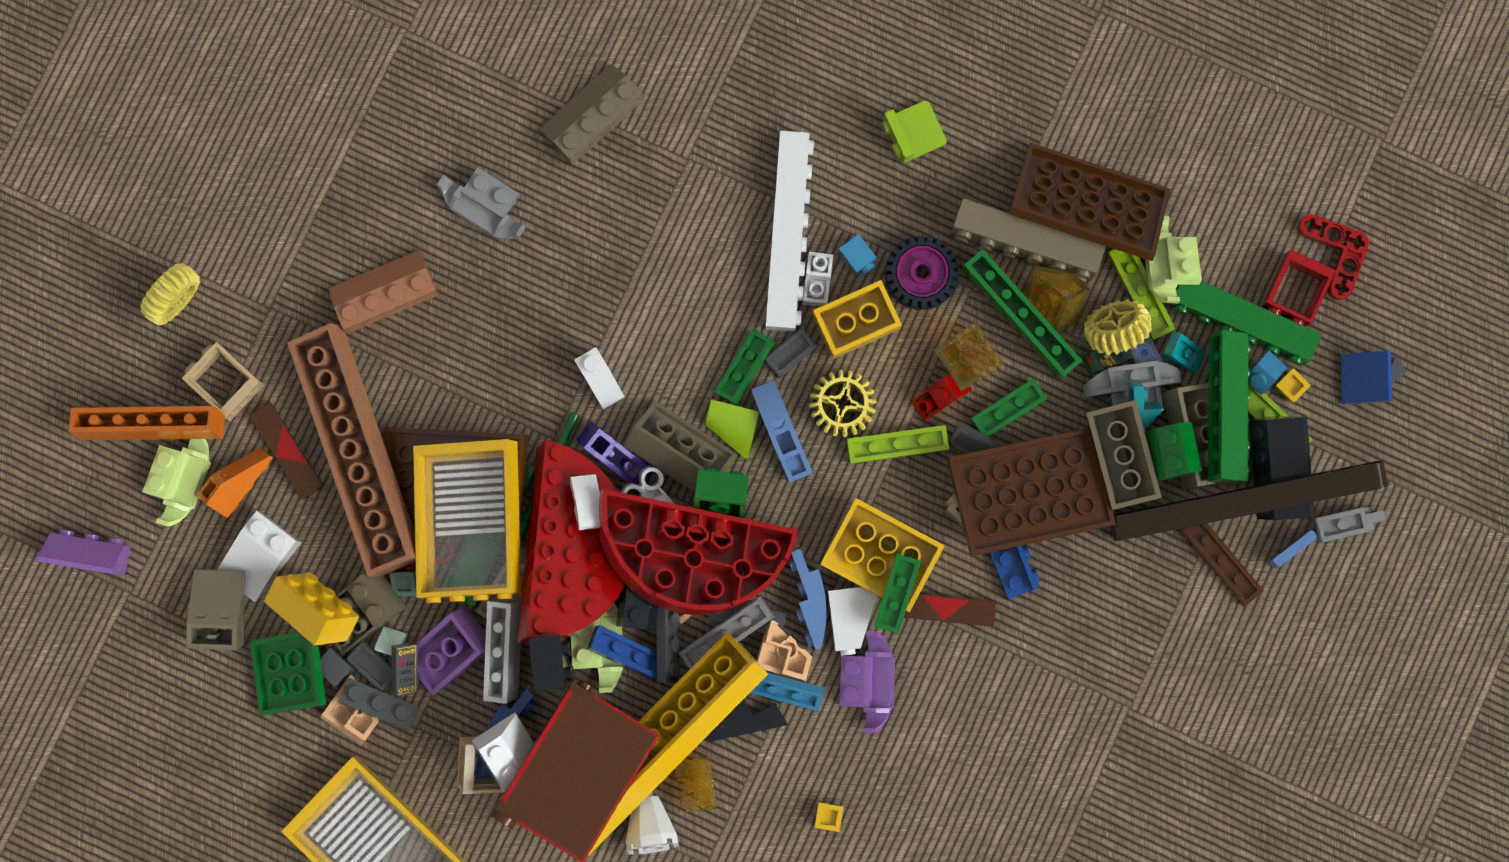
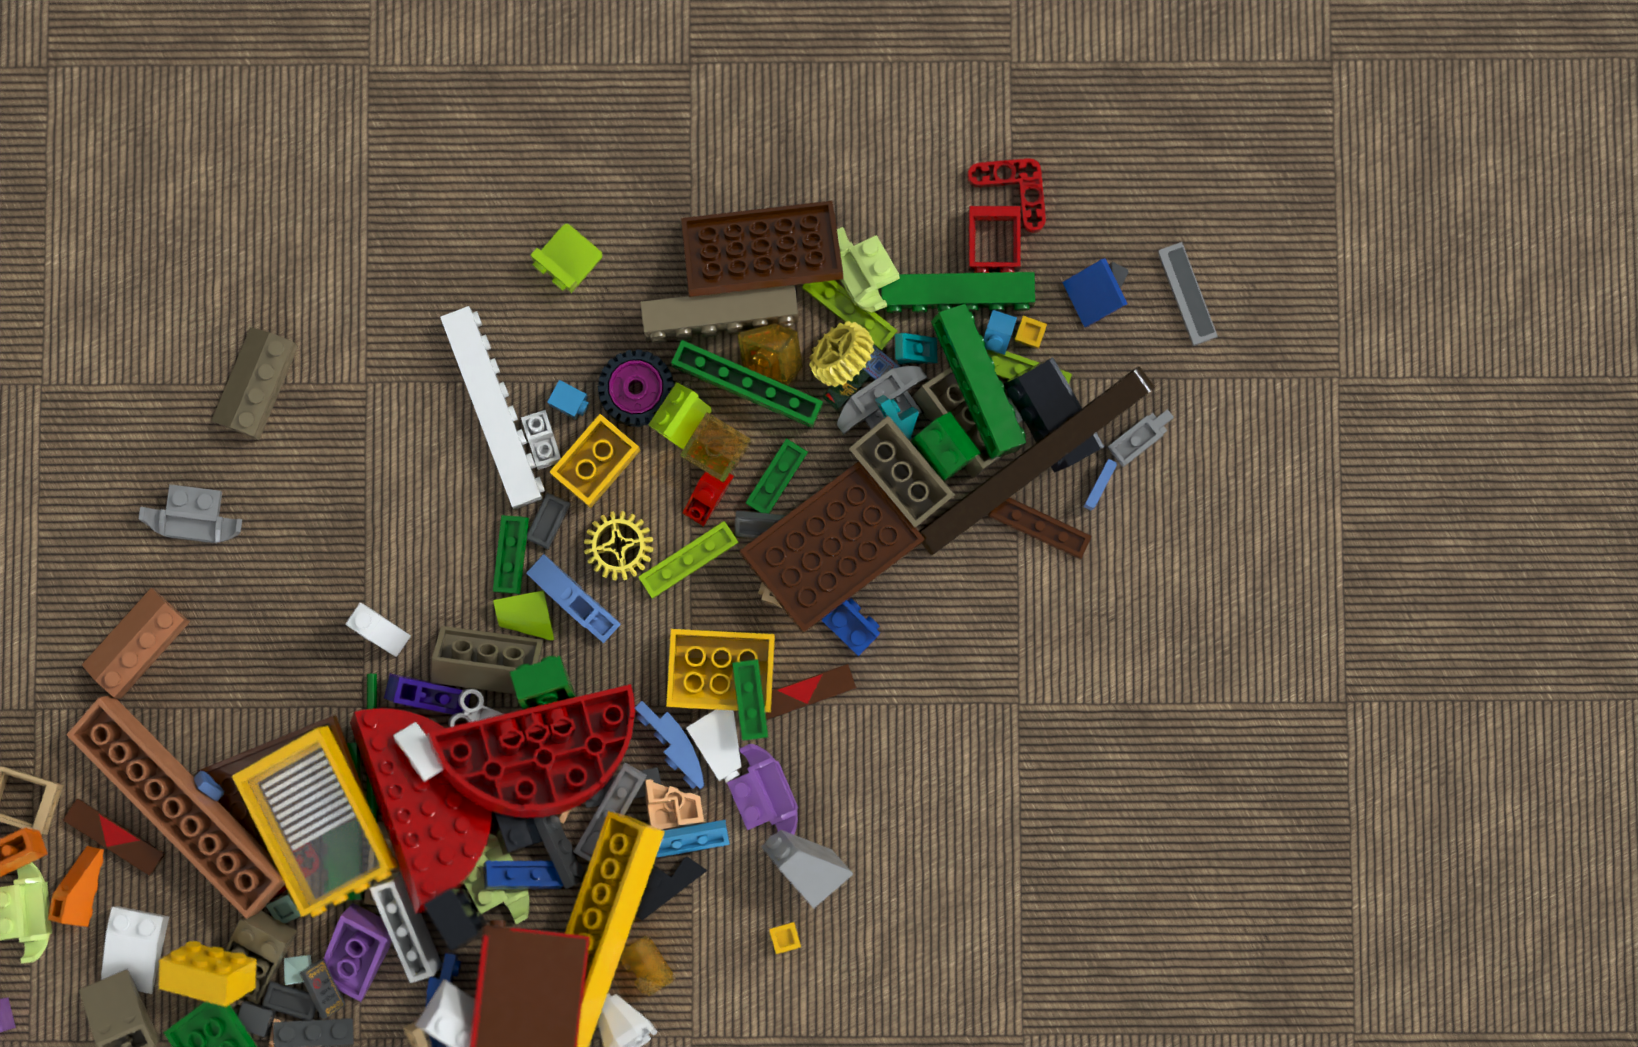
camera: 25 degrees left, 0 degrees up
none -> medium blue tile [194,771,224,801]
none -> lime bracket [648,382,711,450]
none -> light grey slope [761,830,853,908]
none -> tile [1157,242,1218,346]

